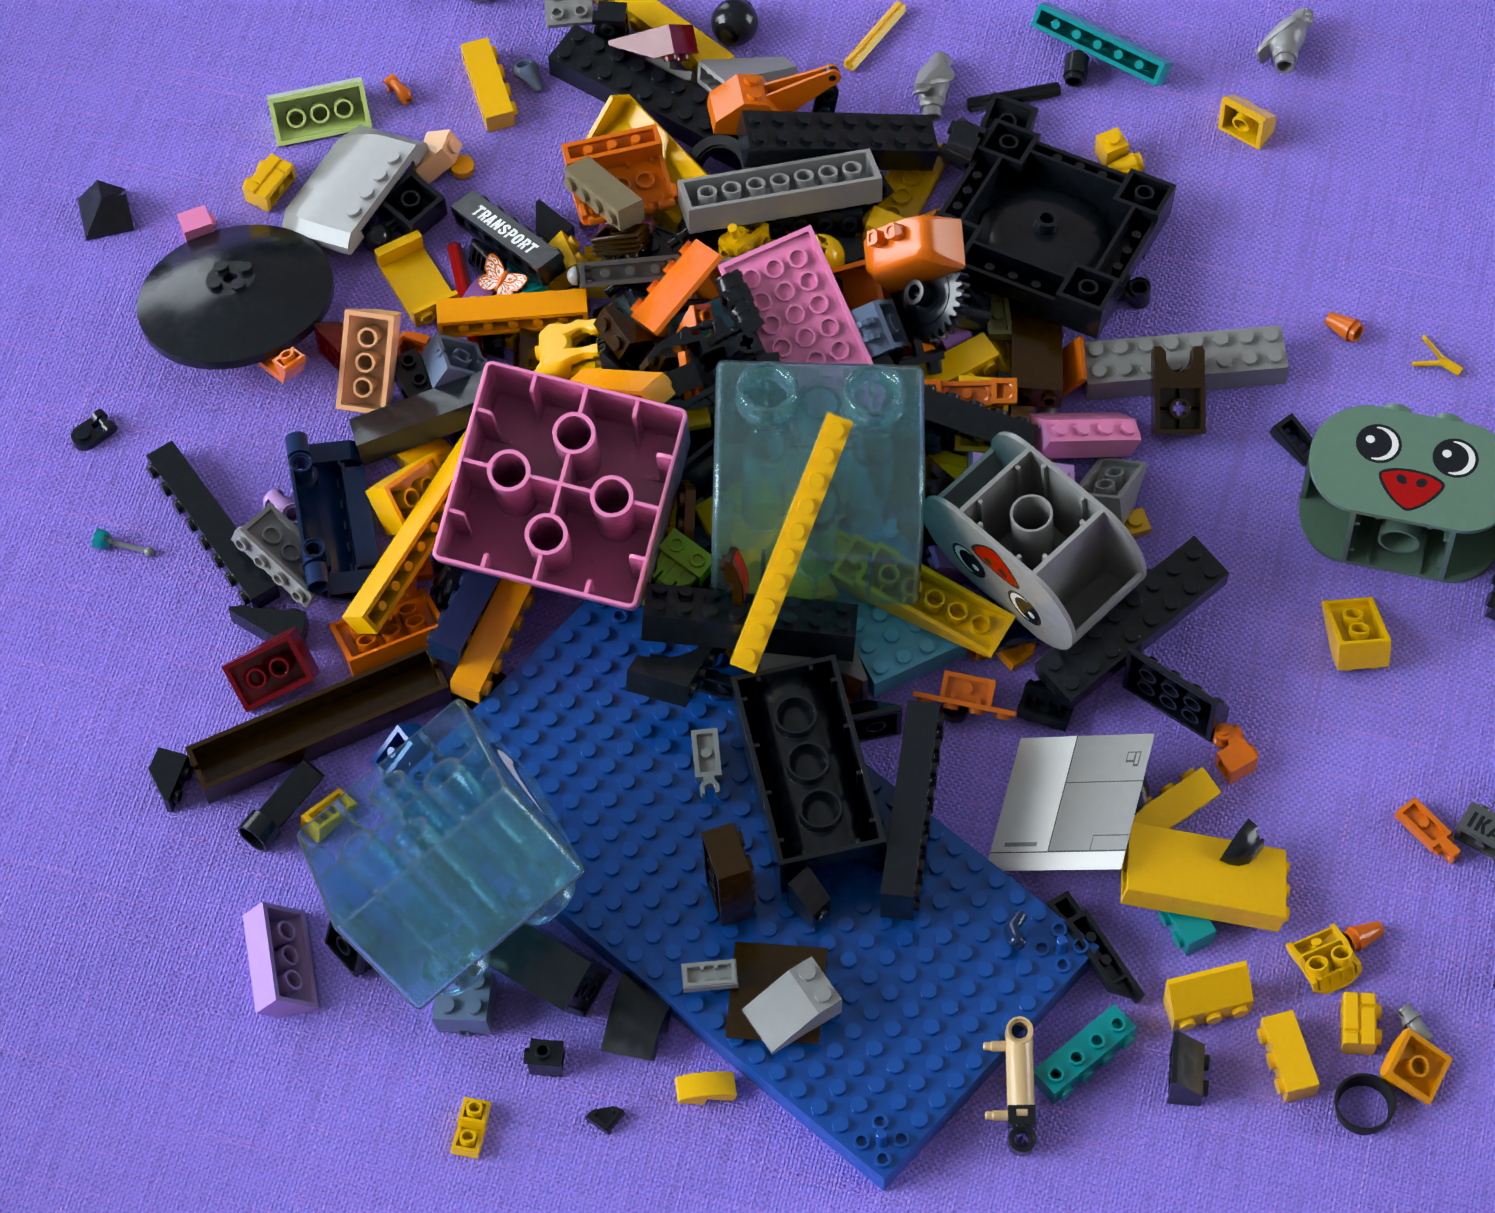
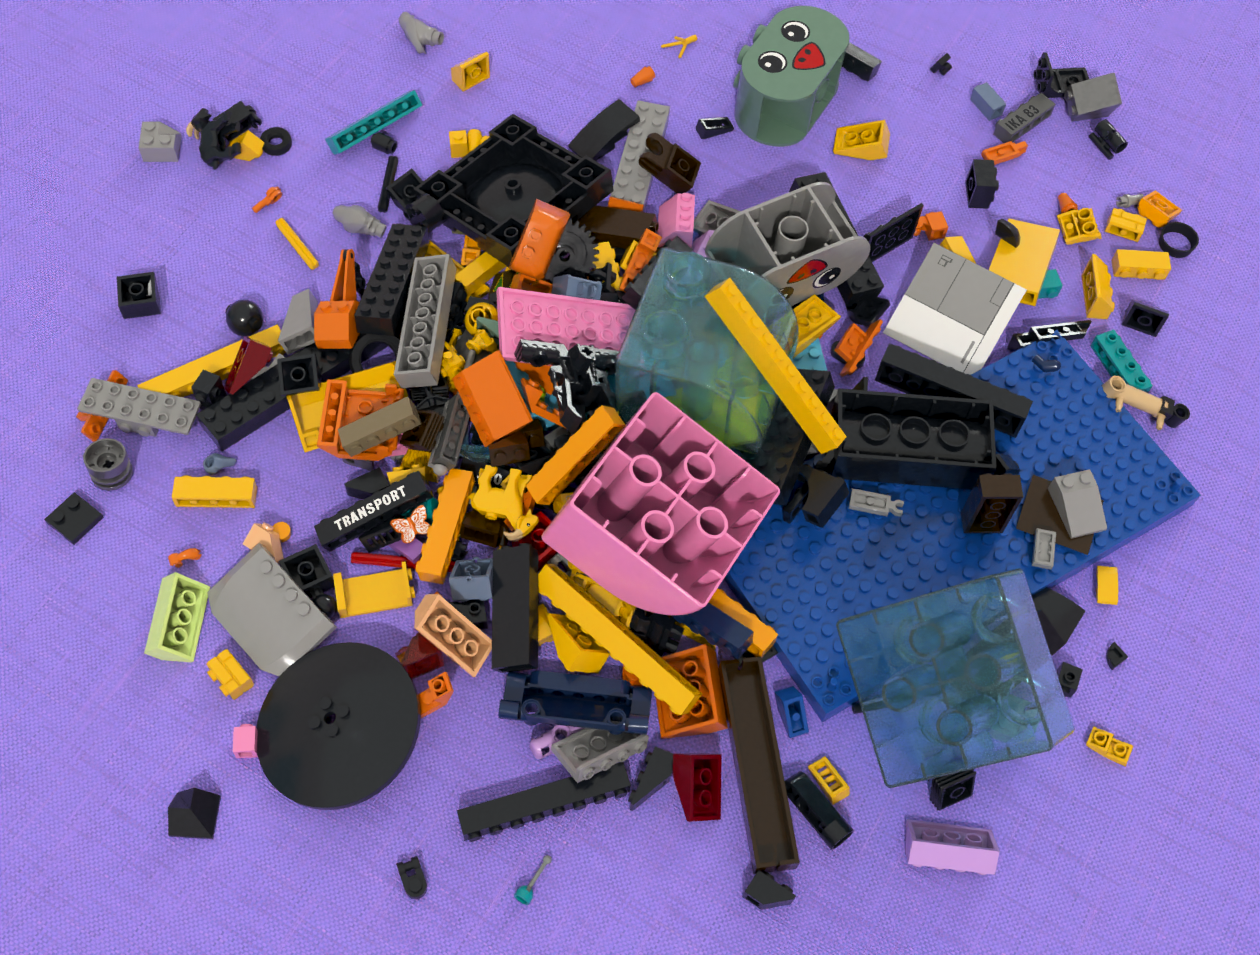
camera: 80 degrees left, 0 degrees up
dark brown slope [720,545,749,606] -> none
none -> black slope [277,353,322,396]
none -> black slope [568,99,640,161]
none -> black brick [965,159,999,209]

